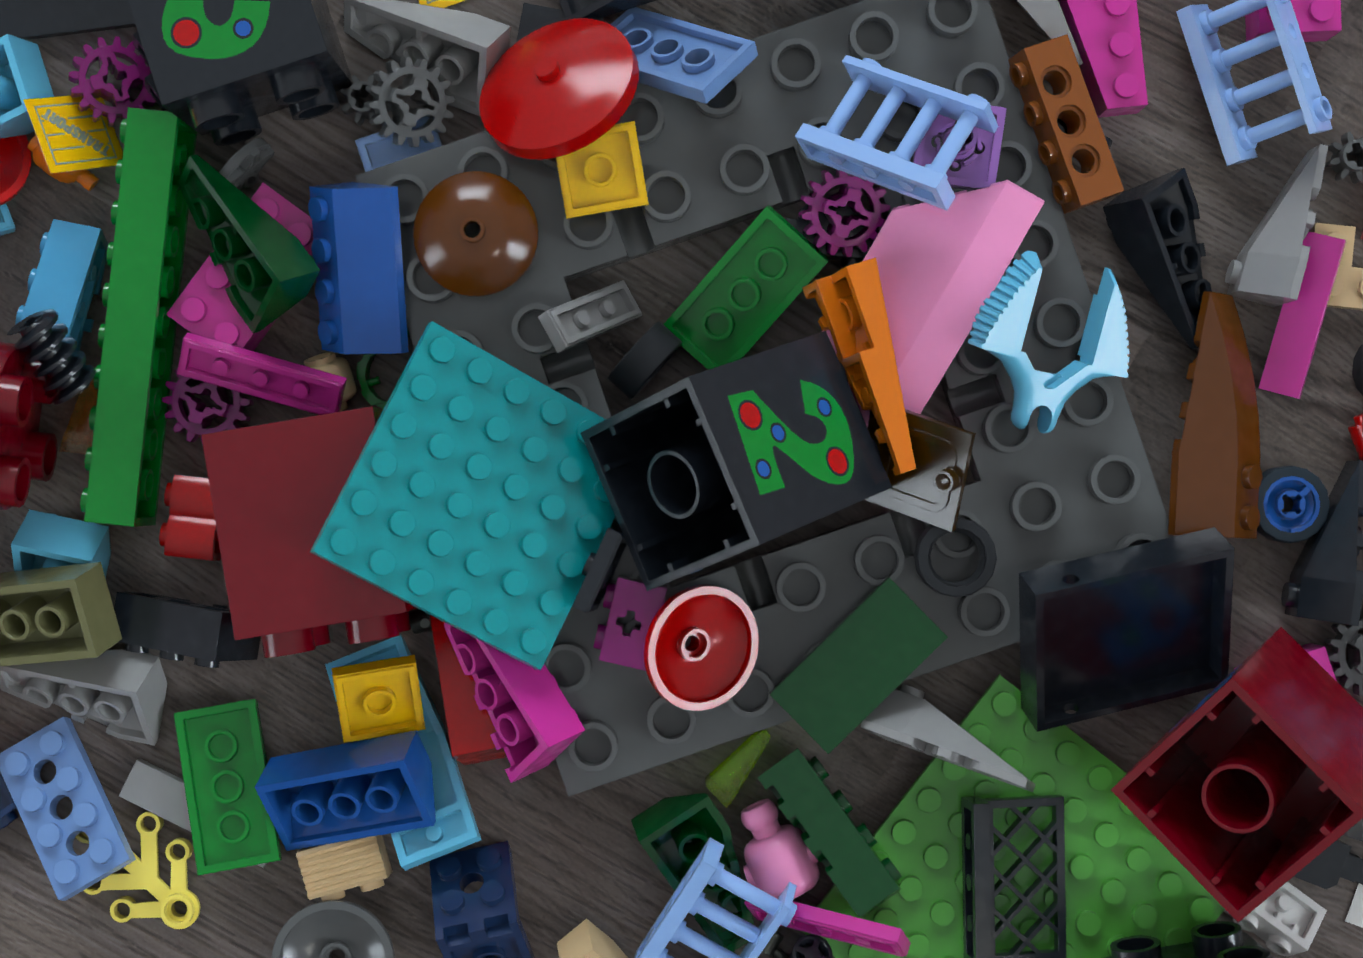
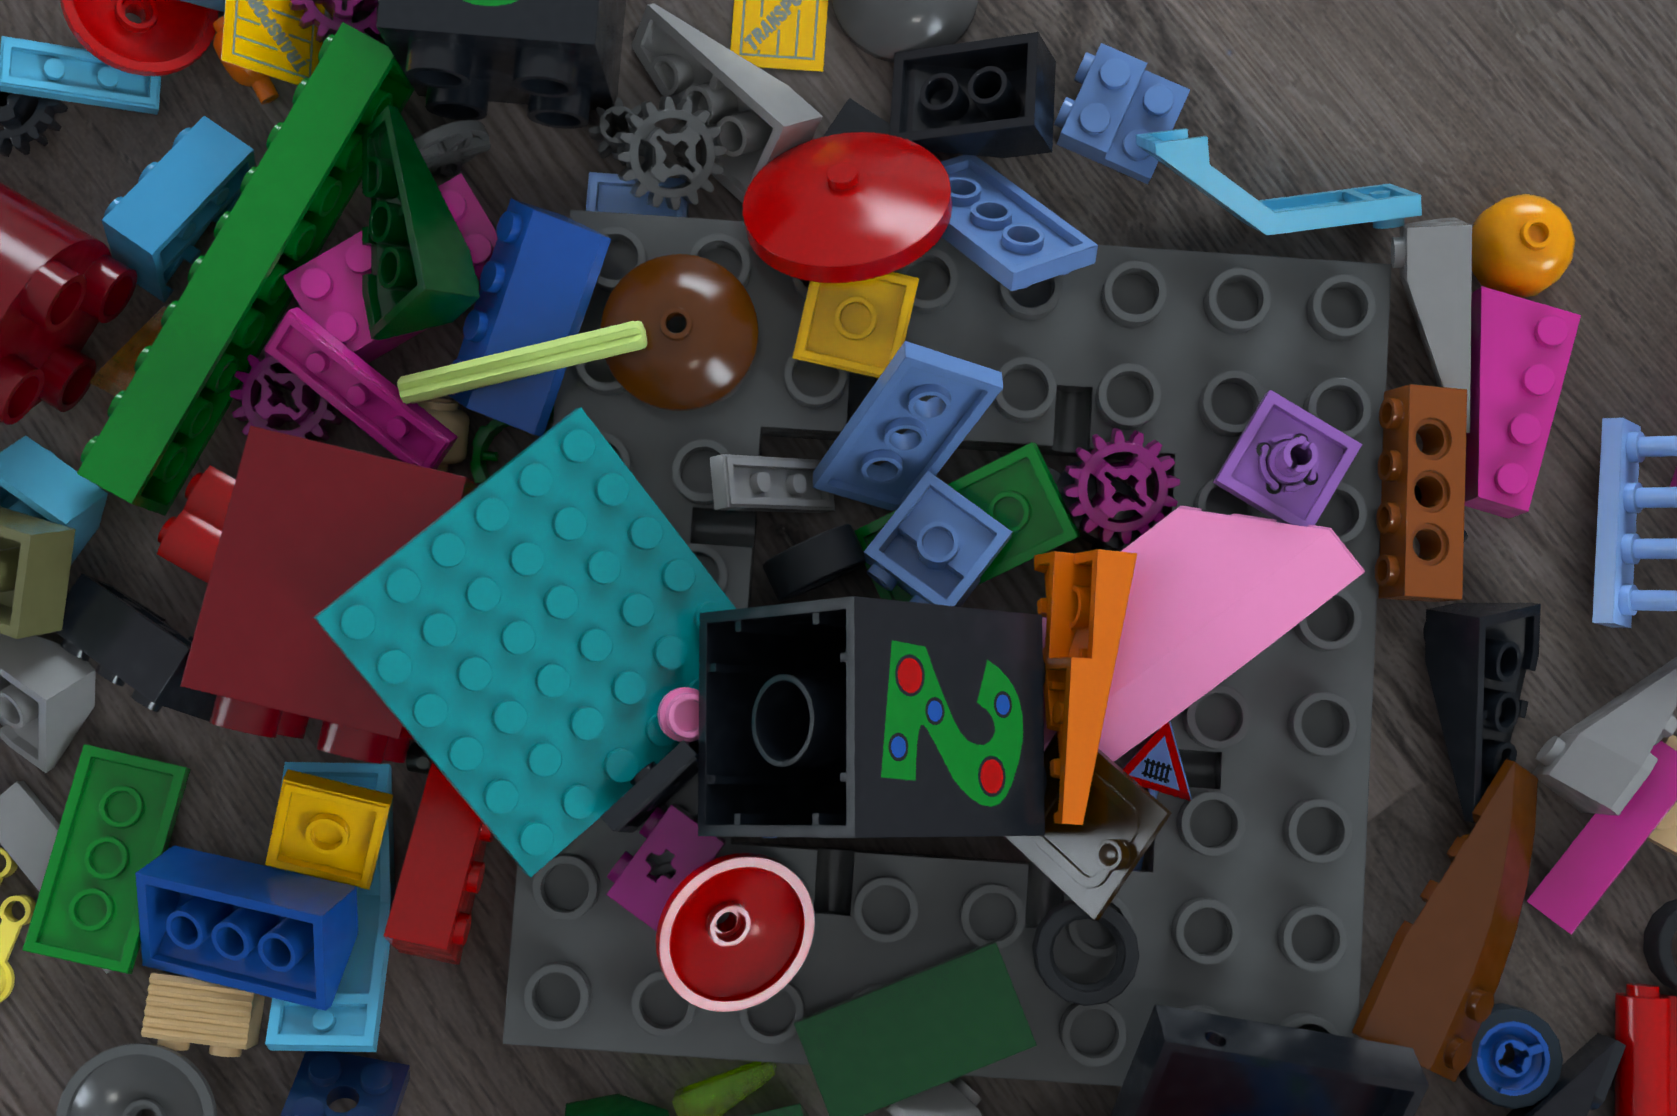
camera: 25 degrees right, 5 degrees down
black piece [6,309,96,405] -> none
dark pink wedge [444,623,585,783] -> none
light blue fence [795,55,999,211] -> none
medium azure piece [968,250,1130,433] -> none
none -> yellowish green axle [397,321,648,404]
none -> bright pink plate [657,687,699,742]
none -> medium blue plate [813,341,1003,511]
none -> medium blue plate [864,471,1012,607]
none -> piece [1122,721,1192,870]

